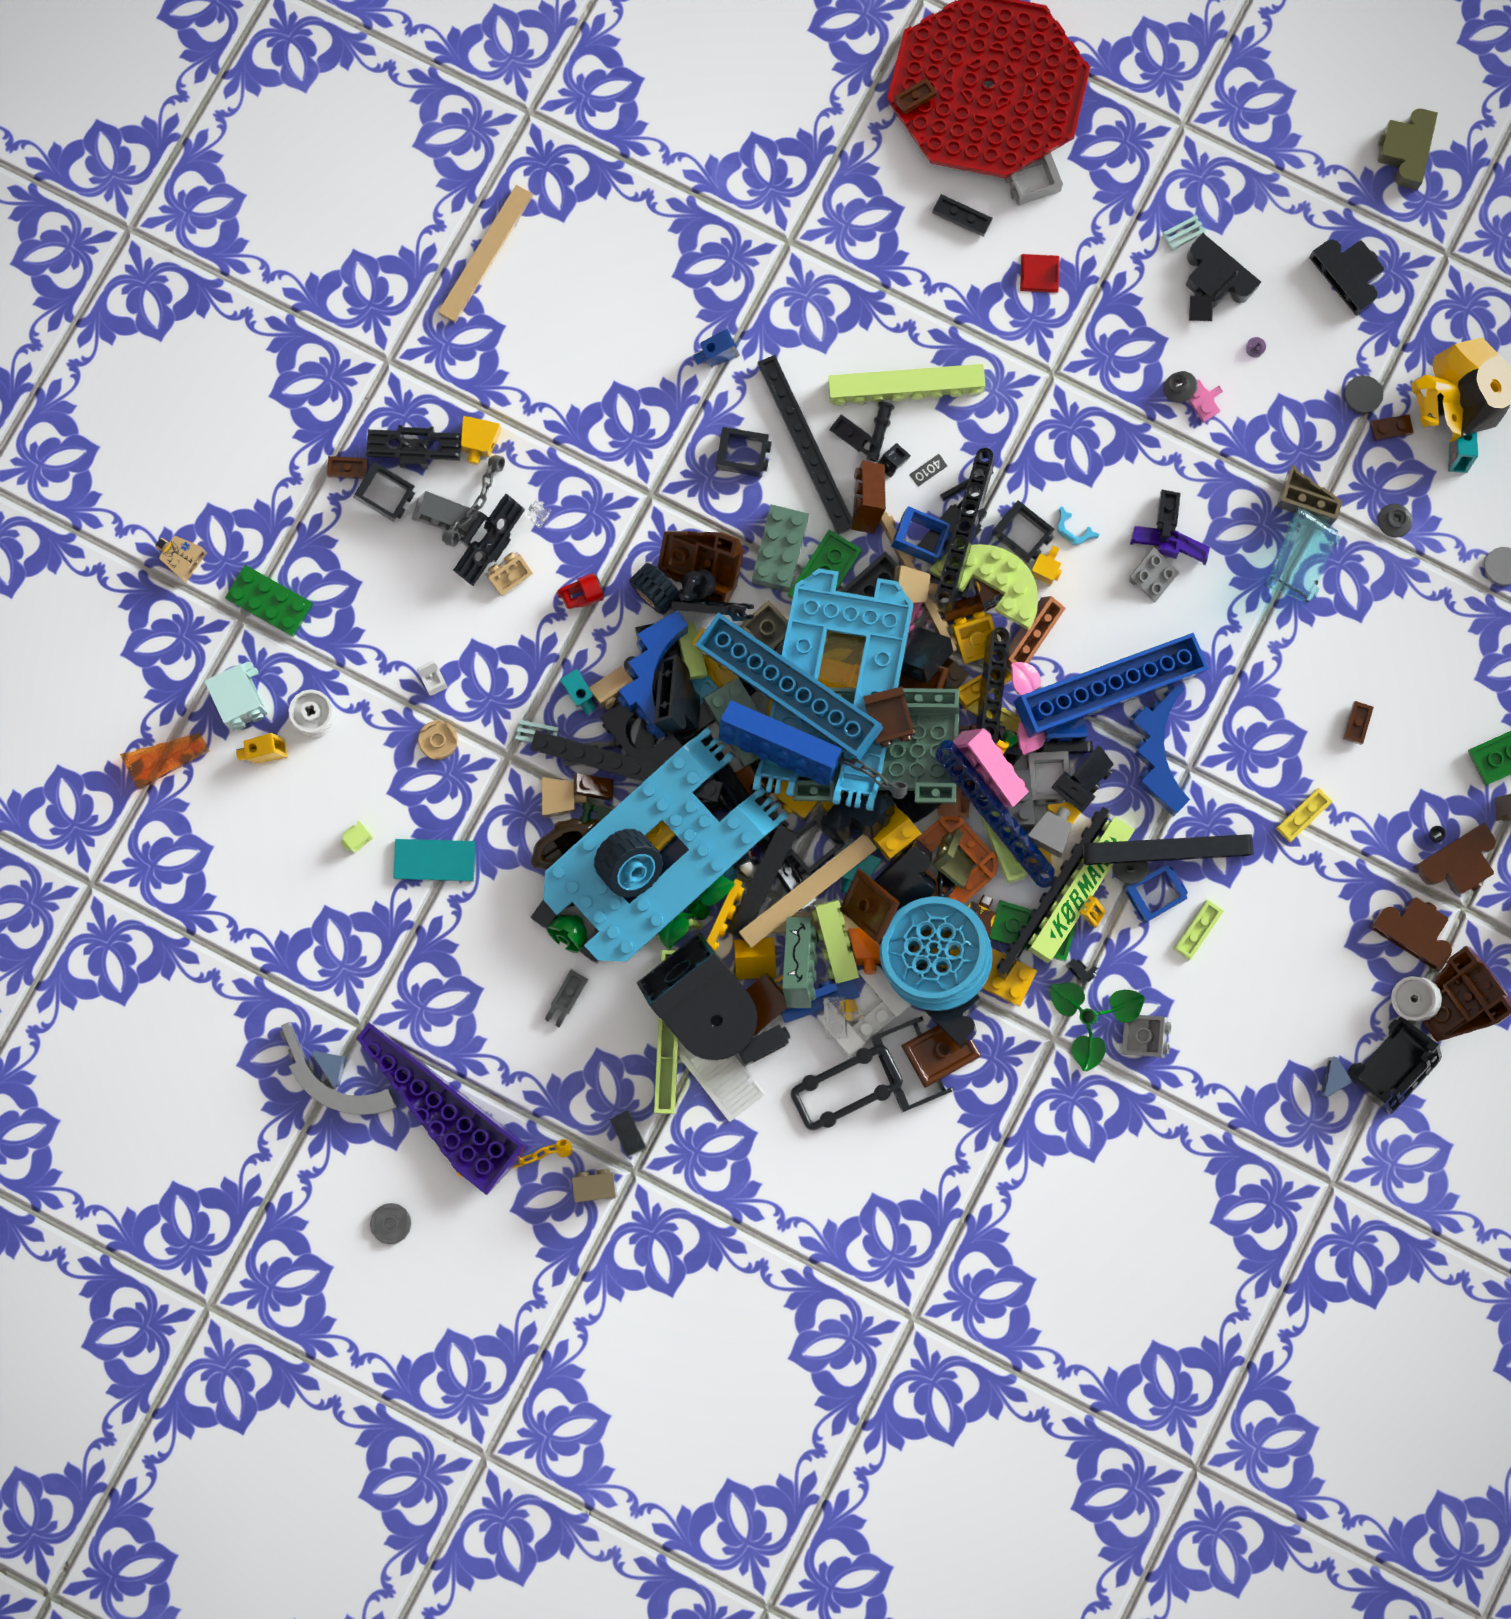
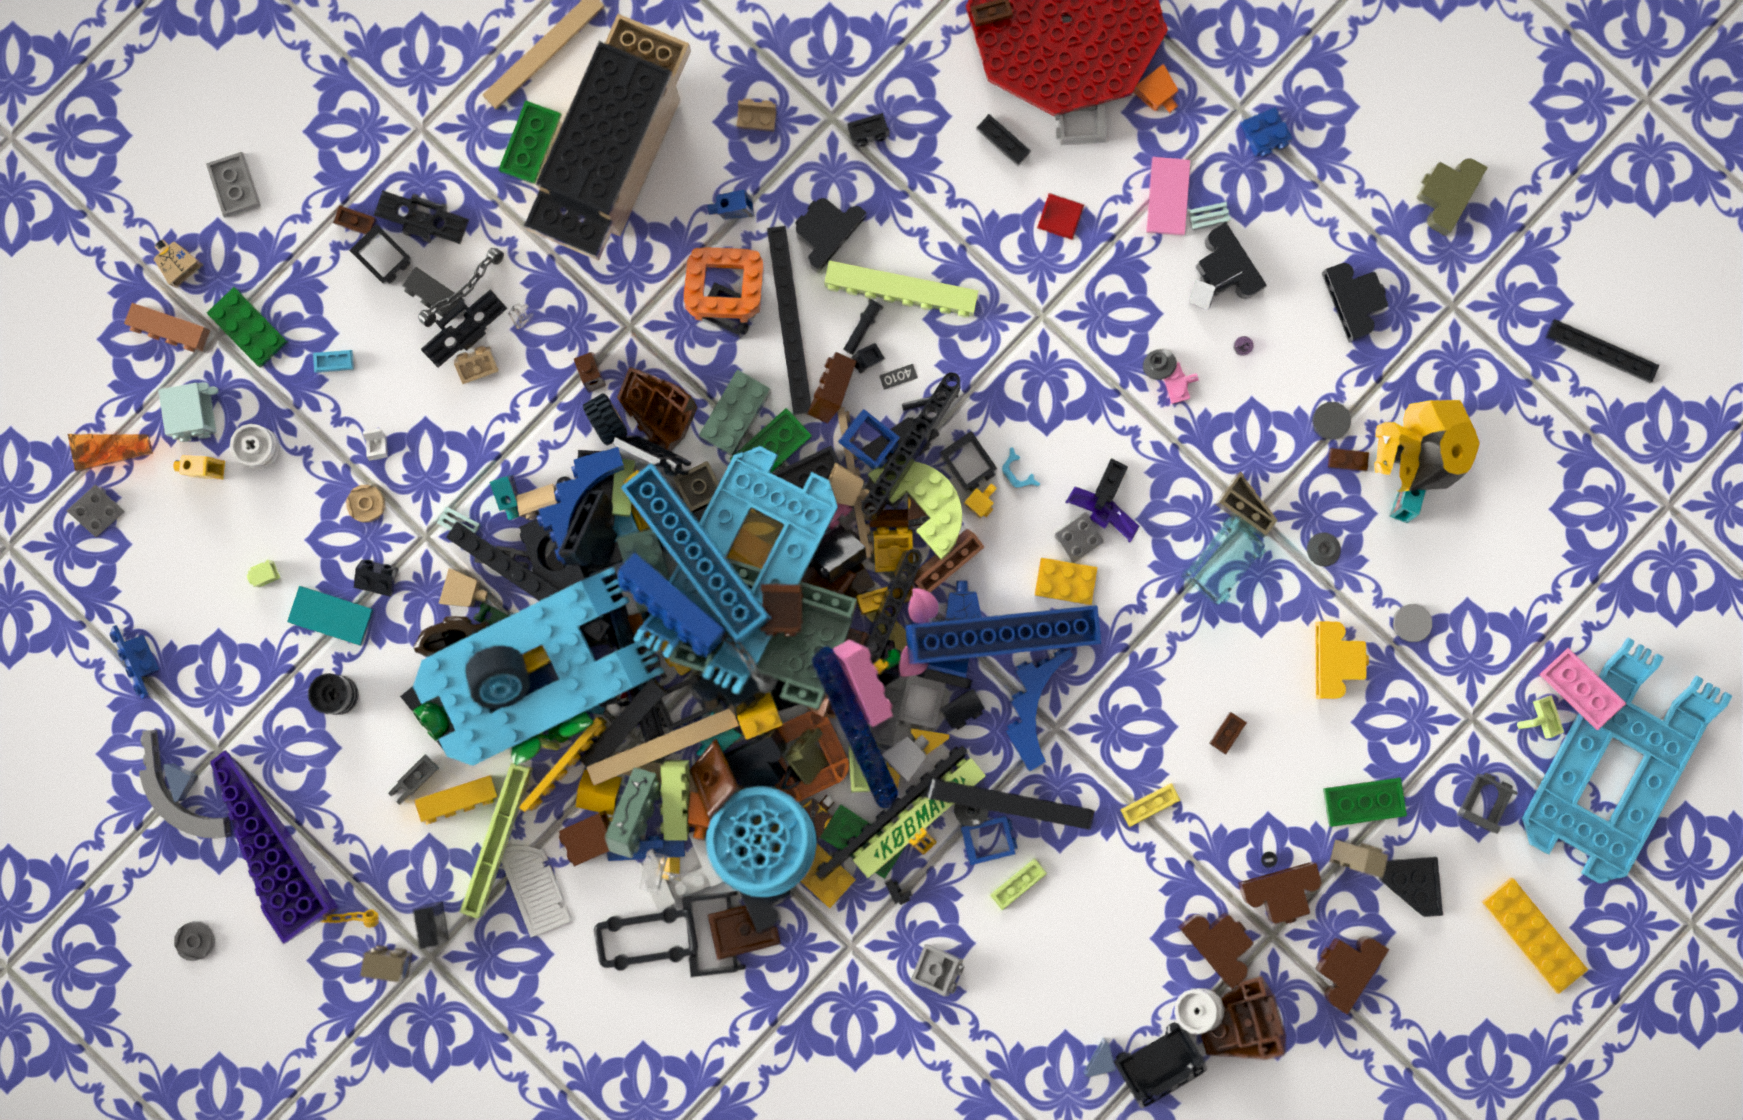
camera: 15 degrees right, 5 degrees up
yellow torso [461,416,501,465] -> none
red piece [556,573,605,609] -> none
reddish brown plate [574,773,613,801] -> none
black piece [636,932,757,1060] -> none
black piece [677,569,716,601] -> none
black window [739,1024,790,1067] -> none
black hinge [829,414,882,459] -> none
green plant [1050,982,1145,1072] -> none
black plate [1051,771,1096,813] -> none
none -> light grey hinge [66,485,125,537]
none -> blue bracket [109,625,159,699]
none -> nougat brick [124,303,210,353]
none -> light grey tile [206,152,261,218]
none -> black wheel [308,673,359,715]
none -> medium azure plate [313,350,354,373]
none -> black bracket [353,559,399,597]
none -> yellow wedge [414,775,497,825]
none -> green plate [498,100,562,185]
none -> black piece [524,14,691,261]
none -> reddish brown torso [574,352,606,393]
none -> orange plate [683,247,764,323]
none -> tan bracket [736,99,777,132]
none -> black brick [795,198,867,274]
none -> black bracket [847,113,890,147]
none -> blue torso [945,580,982,621]
none -> yellow plate [1034,558,1098,605]
none -> orange torso [1133,64,1178,113]
none -> bright pink tile [1146,157,1190,236]
none -> blue plate [1240,107,1293,157]
none -> yellow brick [1315,621,1369,699]

